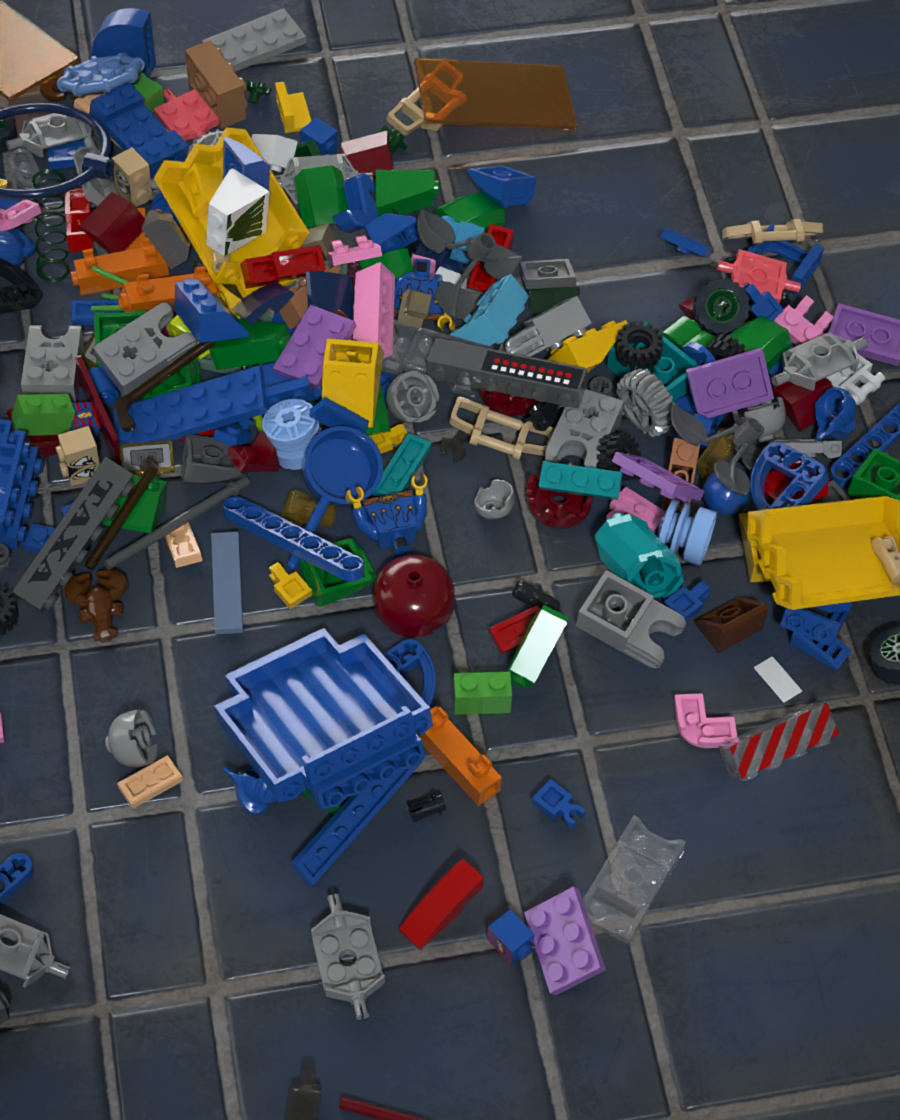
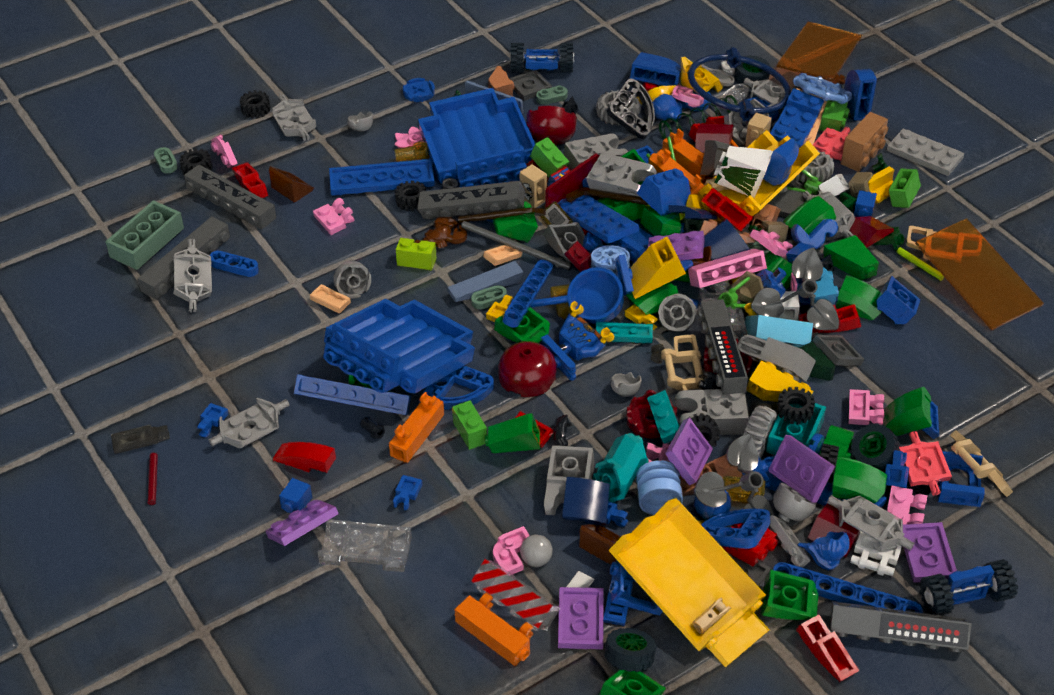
camera: 70 degrees right, 10 degrees down
none -> blue plate [197,403,228,438]
none -> lime brick [396,238,436,270]
none -> orange brick [454,593,533,666]
none -> sand green plate [471,285,507,309]
none -> light grey hair [520,534,553,567]
none -> blue hinge [541,335,576,381]
none -> medium lavender plate [558,587,603,649]
none -> dark blue slope [562,477,610,525]
none -> bright green plant [718,277,750,309]
none -> dark tan panel [848,172,873,198]
none -> bright pink plate [849,389,884,425]
none -> green slope [883,387,932,436]
none -> bright green brick [889,169,921,208]
none -> lime bar [896,247,945,281]

